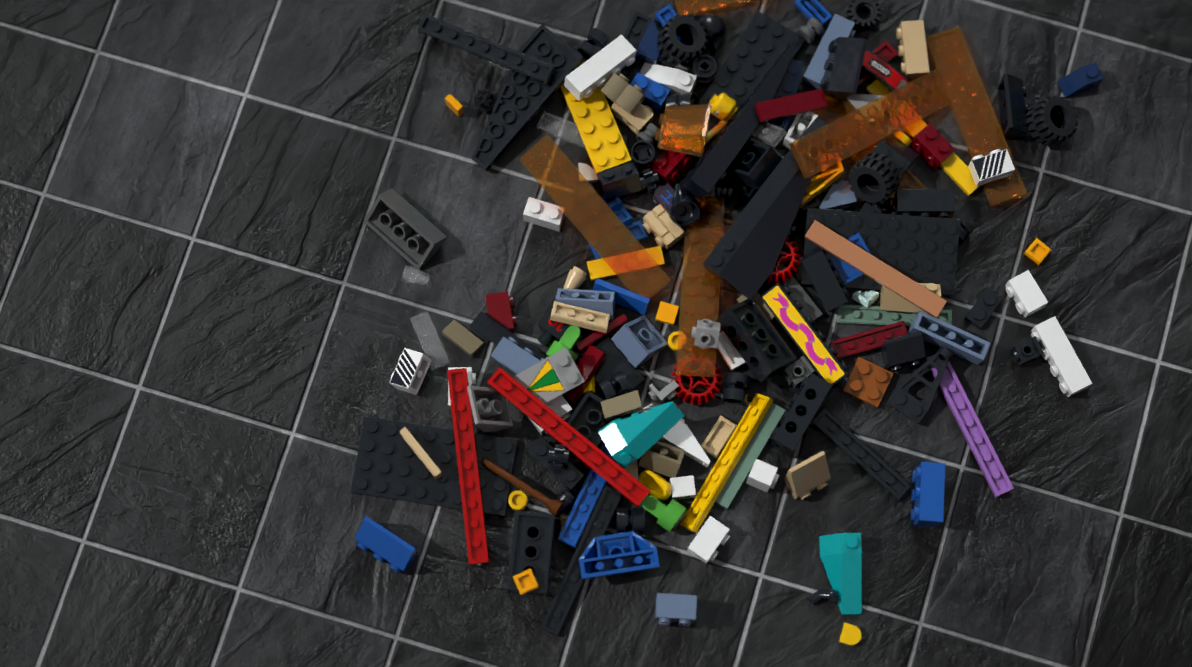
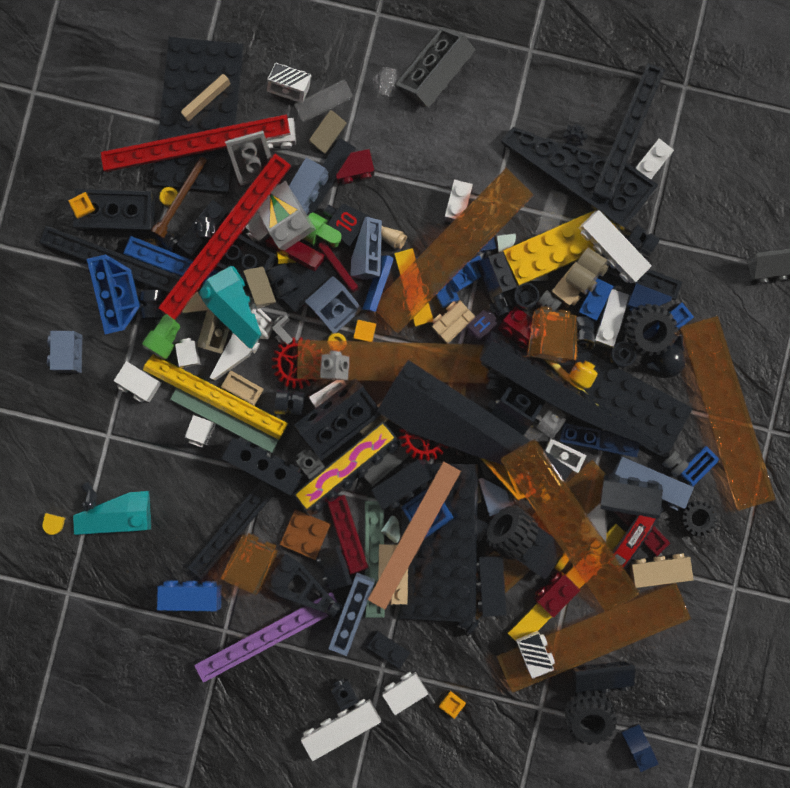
camera: 90 degrees right, 10 degrees up
blue slope [355,516,418,573] -> none
light orange tile [445,94,463,117] -> none
tan tile [550,301,610,333] -> none
yellow tile [639,470,672,500] -> none
black piece [669,184,710,226] -> none
dark red tile [755,89,828,123] -> none
tan slope [784,451,831,500] -> none
none -> clear orange slope [220,533,279,595]
none -> white brick [635,139,674,179]

